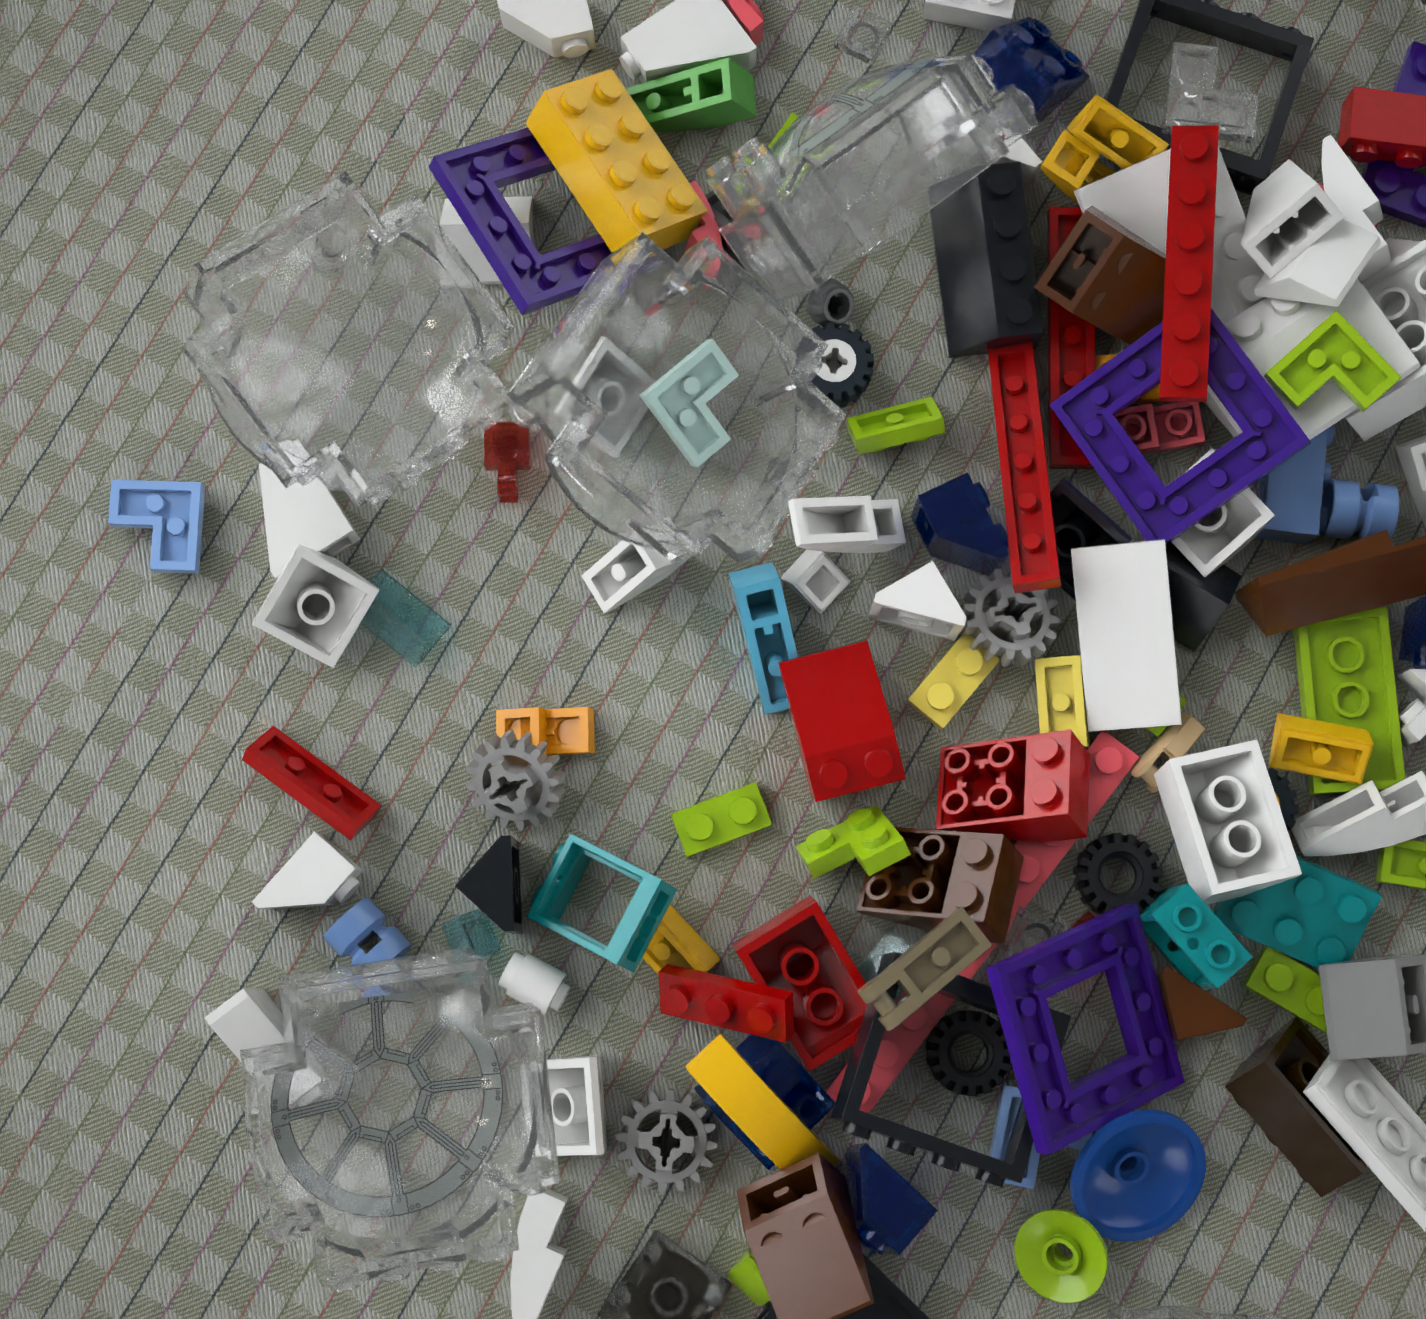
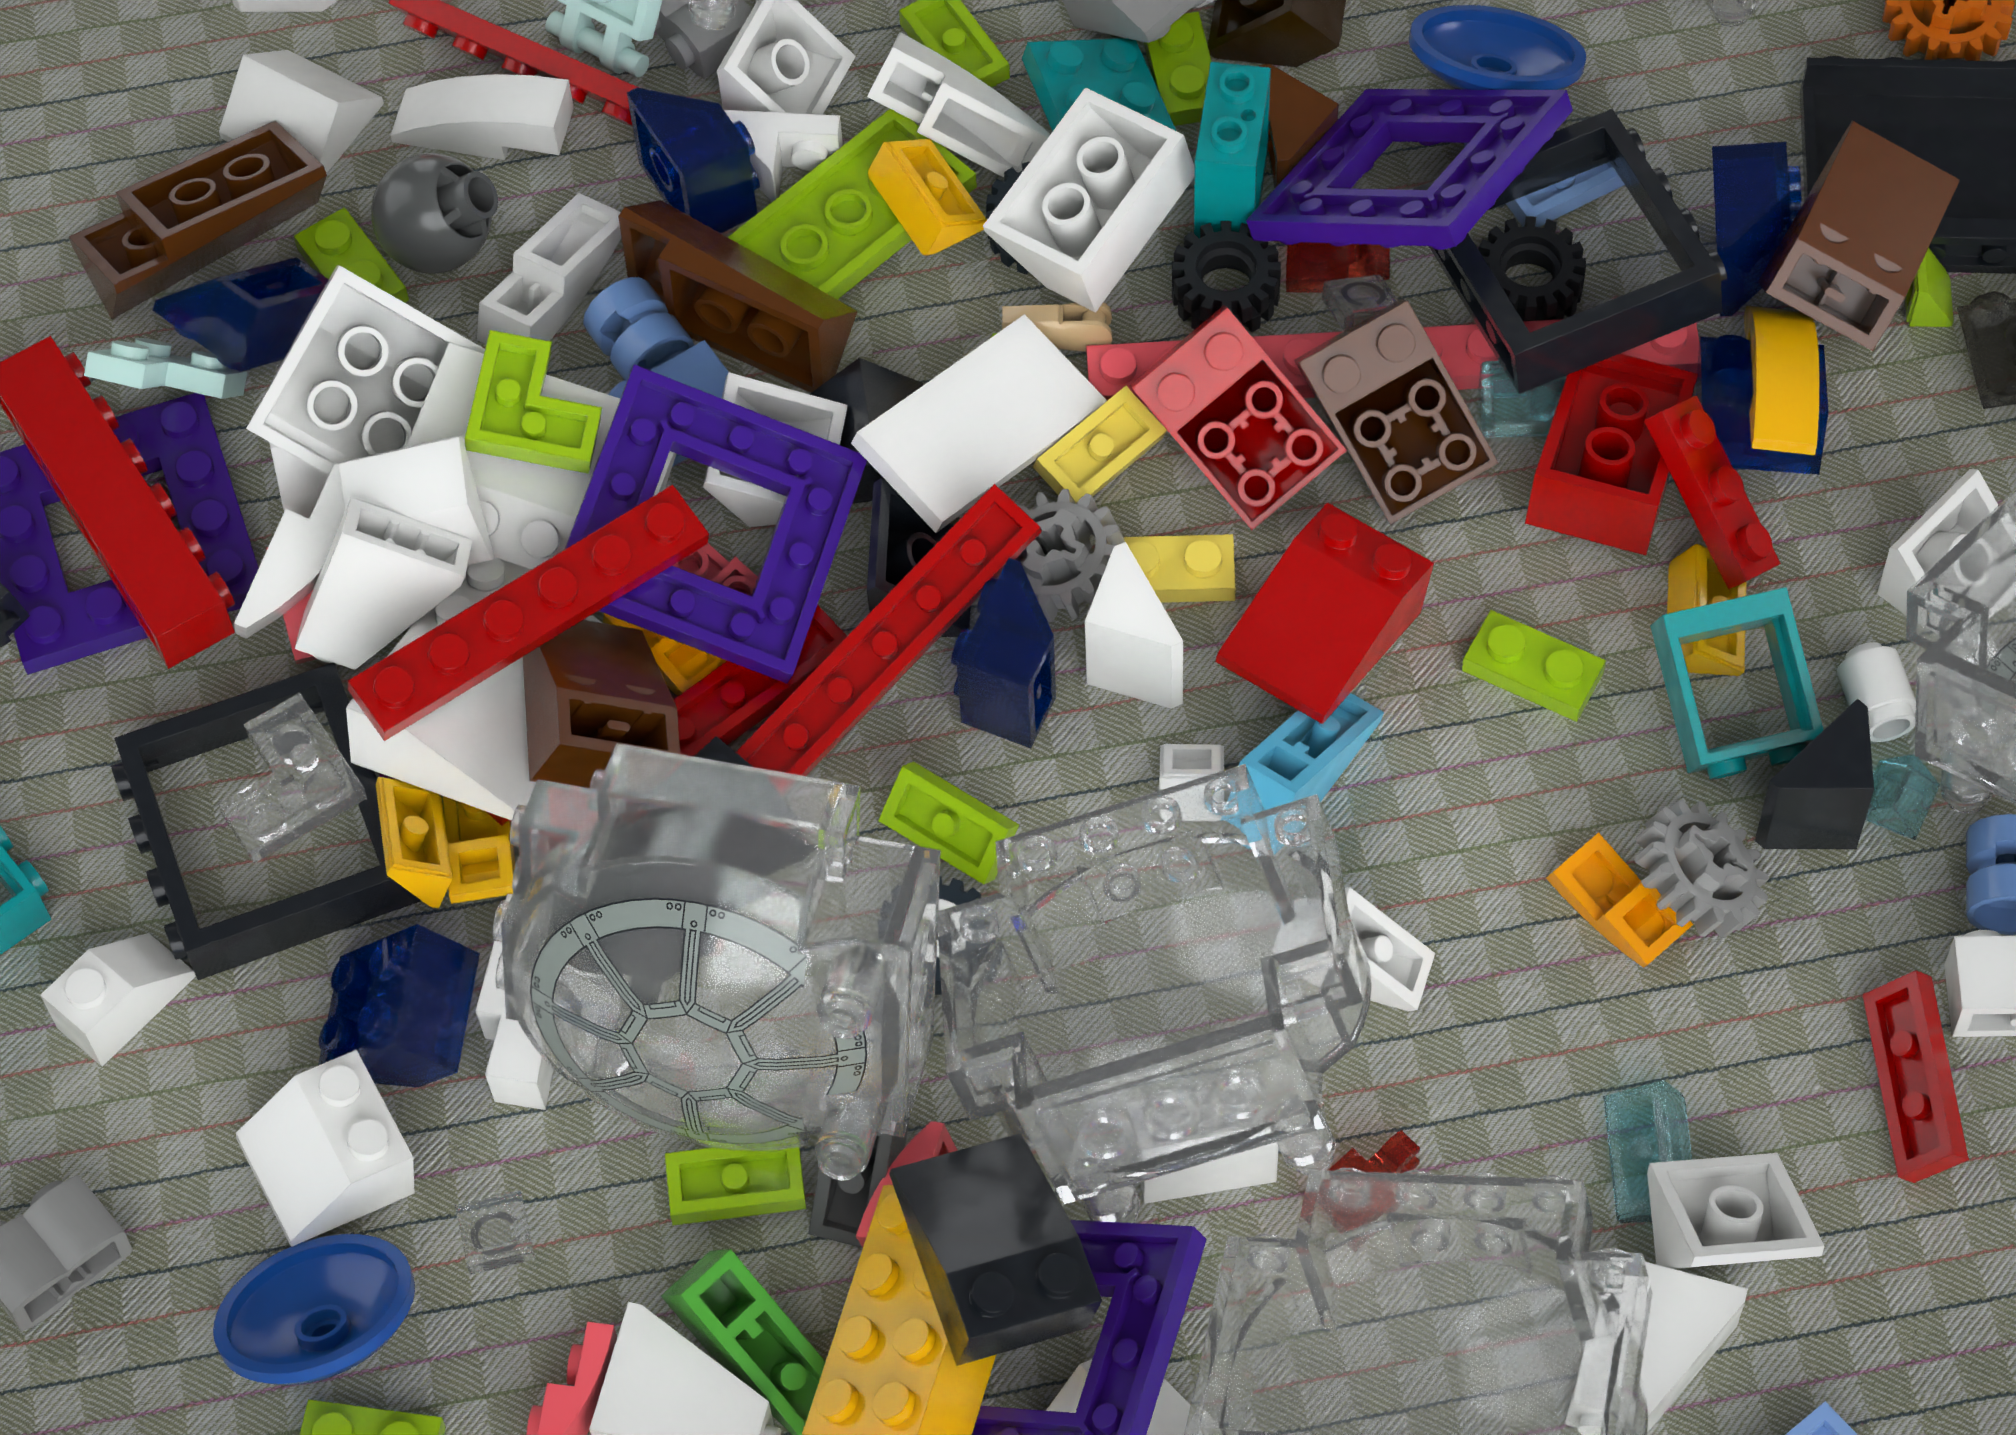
camera: 130 degrees left, 20 degrees down
light grey gear [615,1088,718,1194] -> none
light aqua plate [639,339,739,468] -> none
white slope [788,496,906,553] -> none
lime plate [795,805,911,879] -> none
dark tan plate [857,907,993,1031] -> none
lime dish [1014,1209,1108,1303] -> none
none -> black slope [889,1133,1102,1366]

